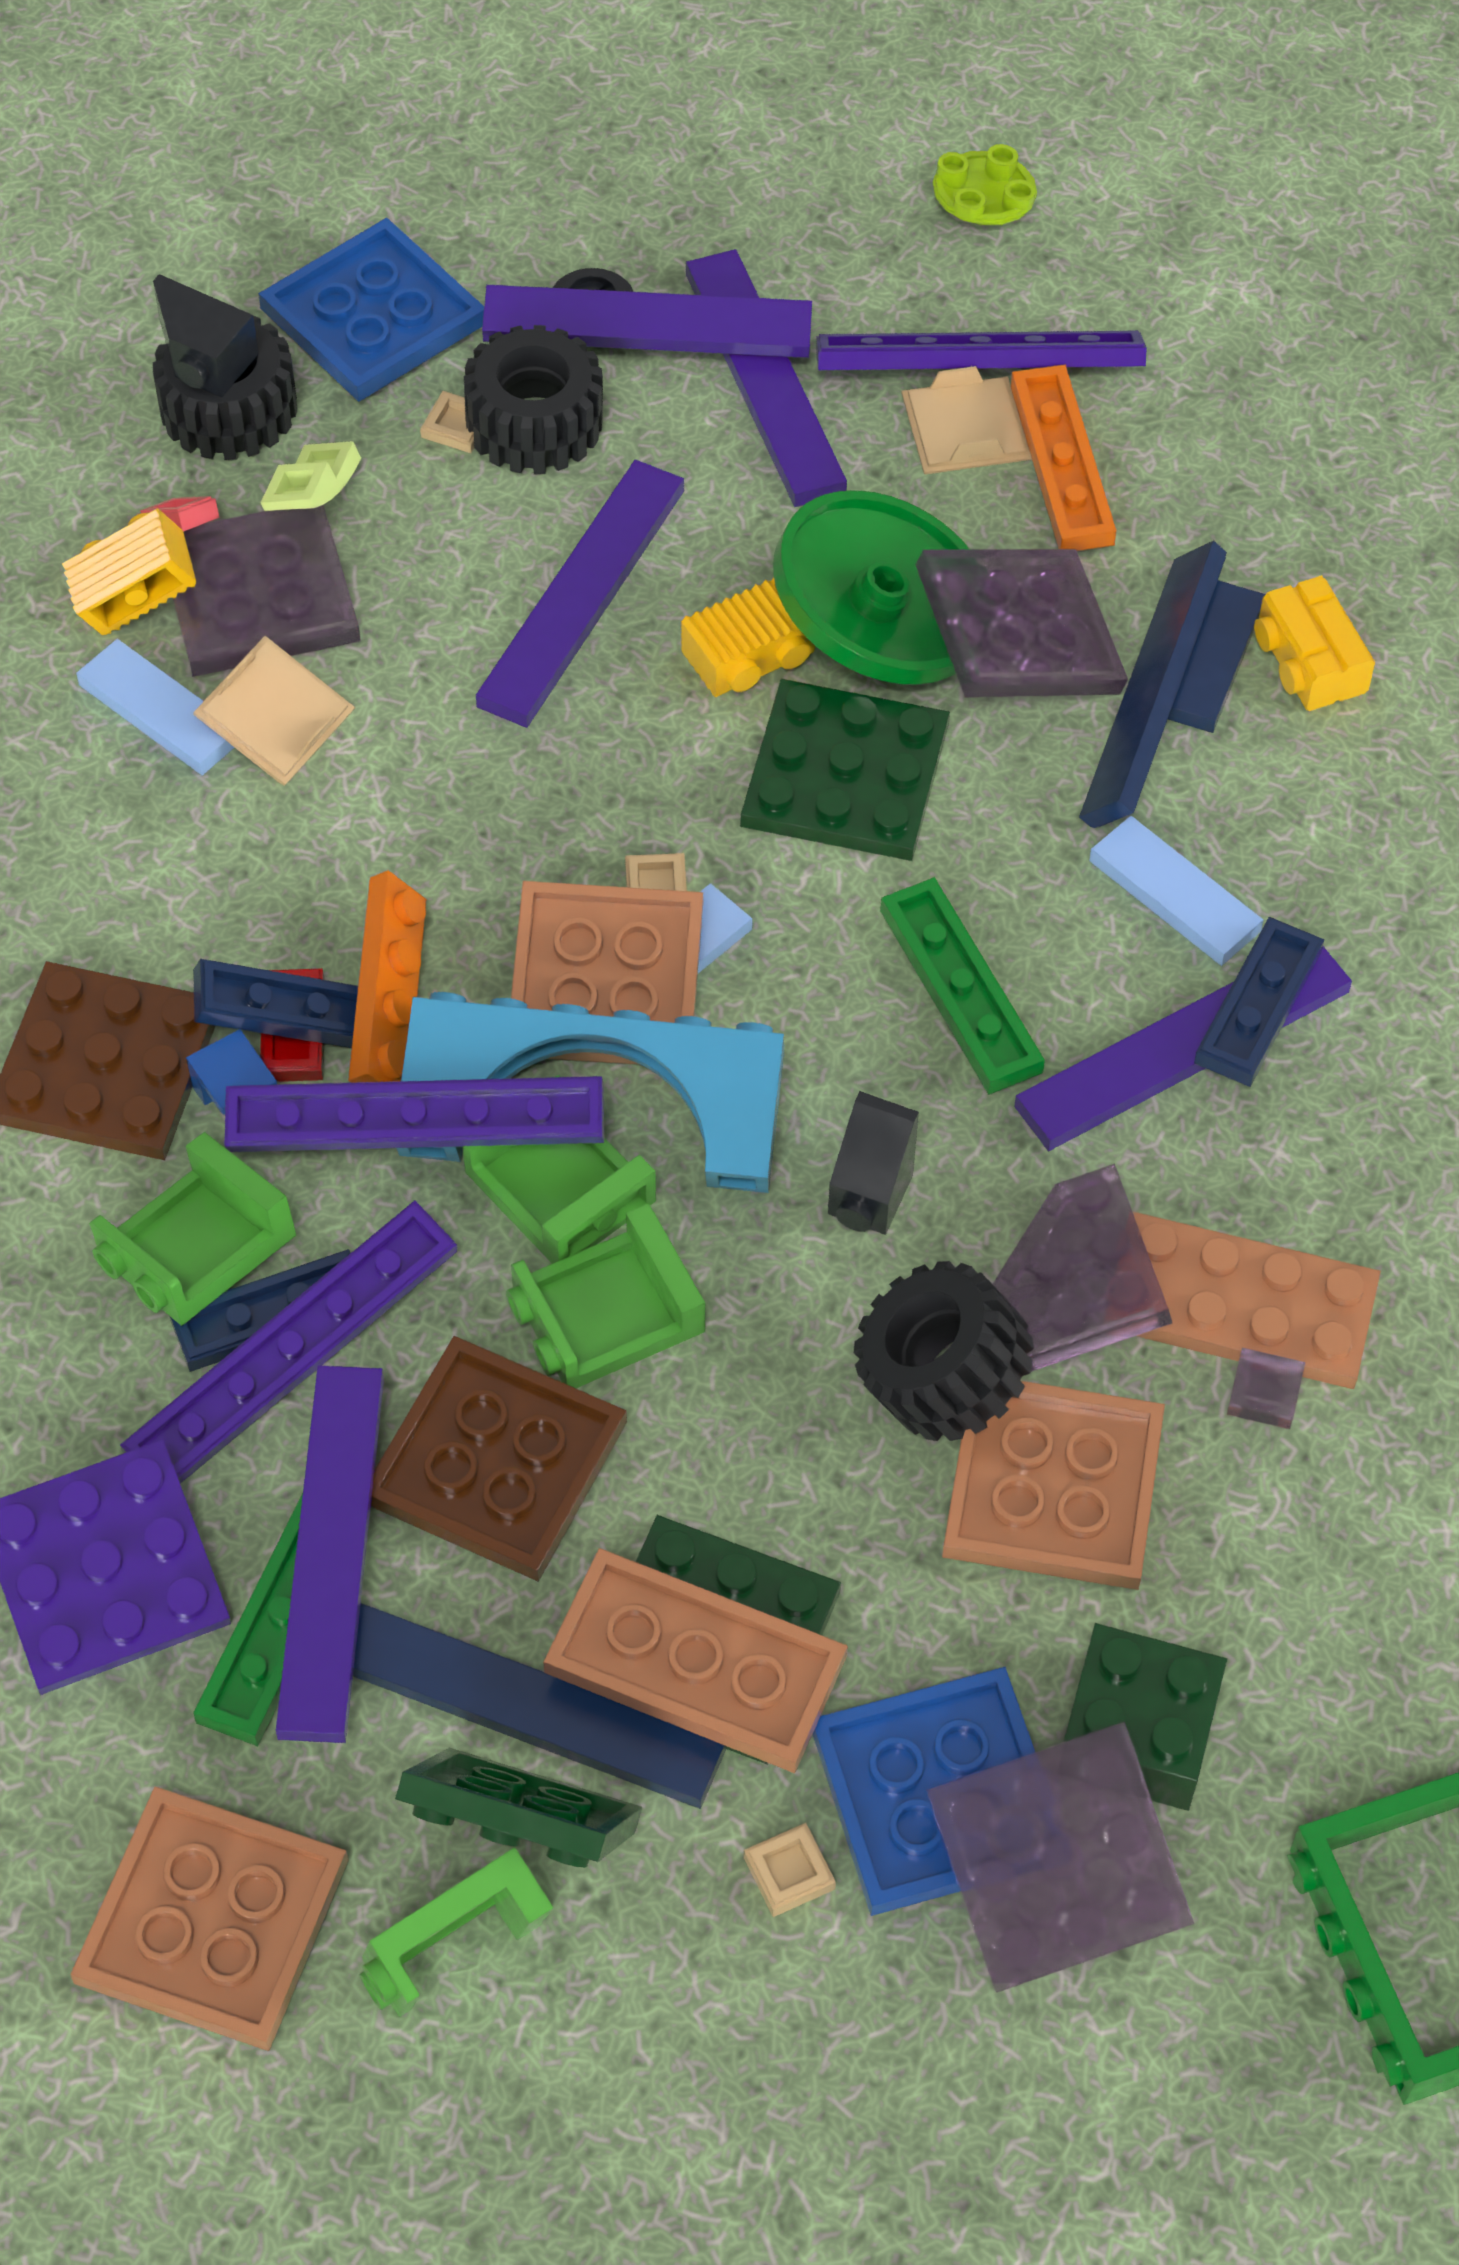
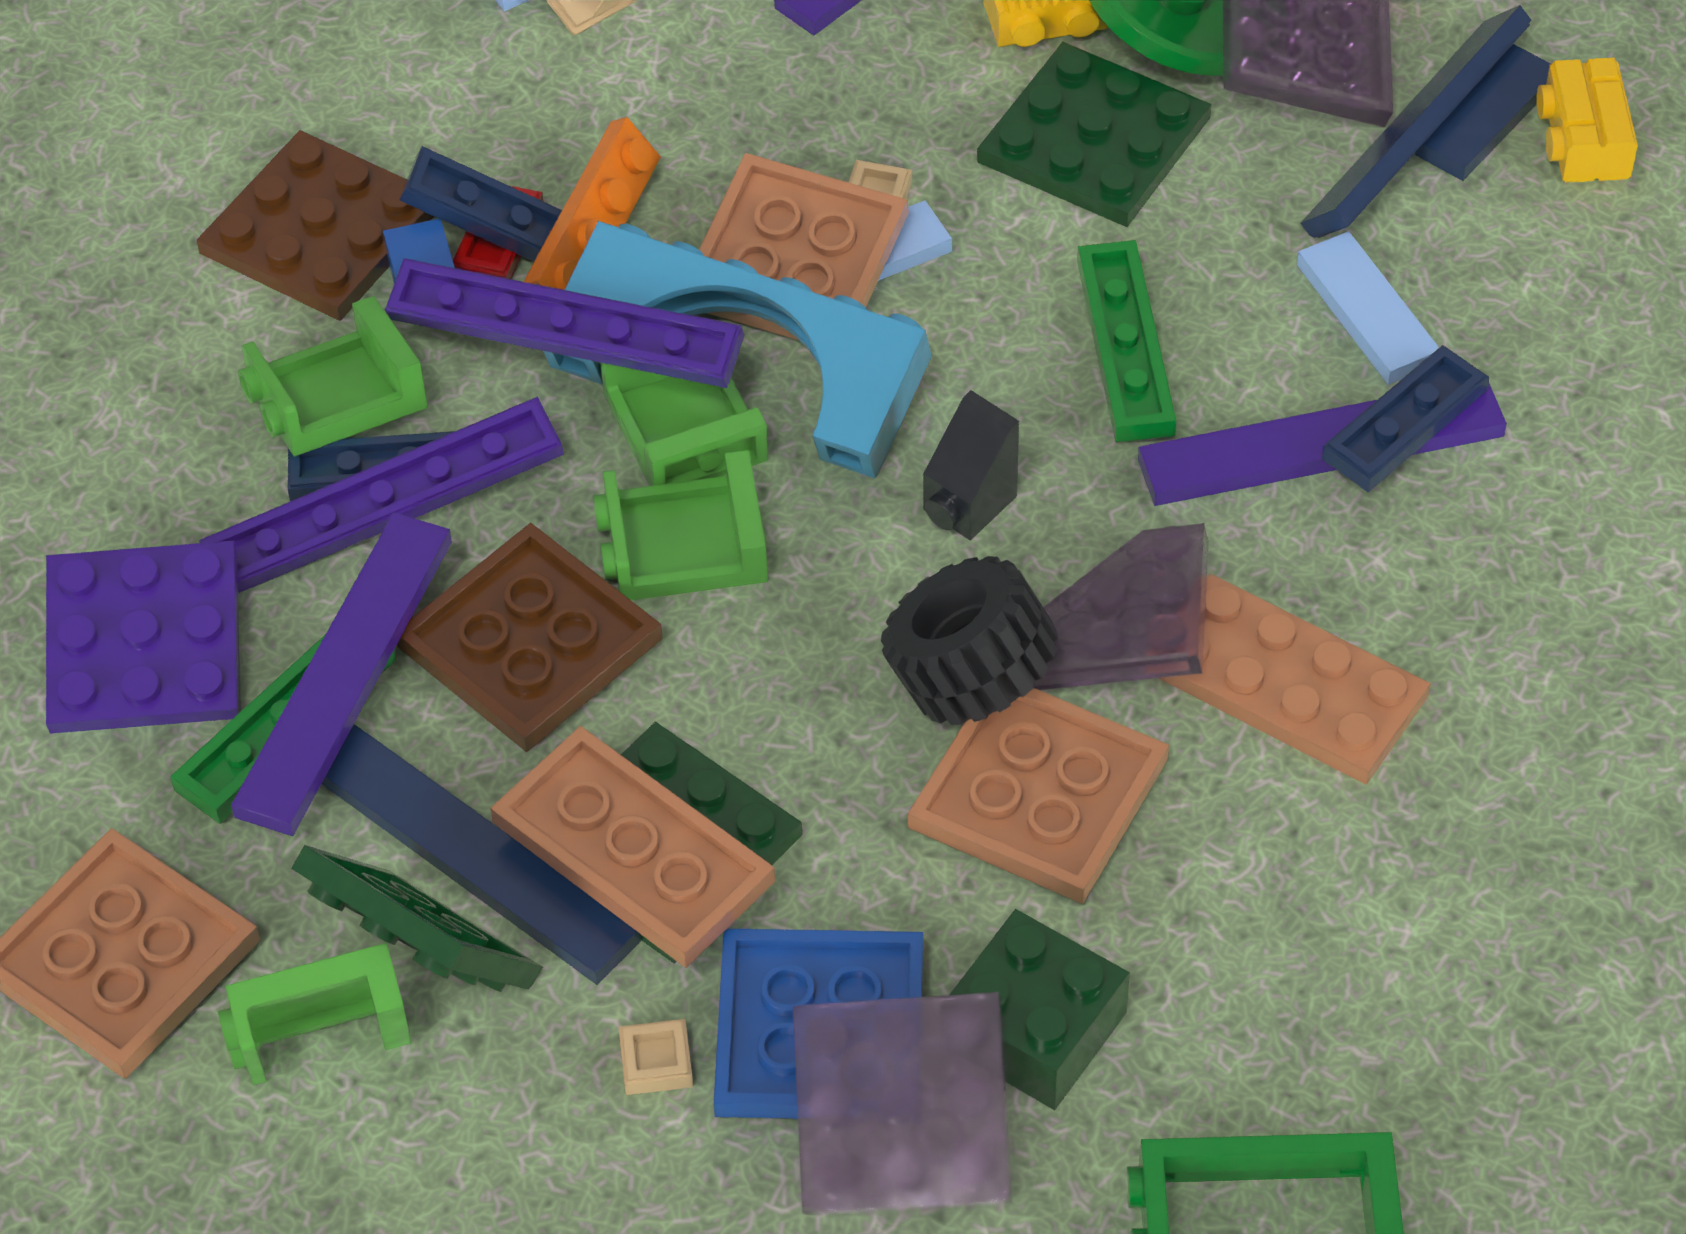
camera: 20 degrees right, 5 degrees down
clear purple plate [1227,1348,1305,1429] -> none

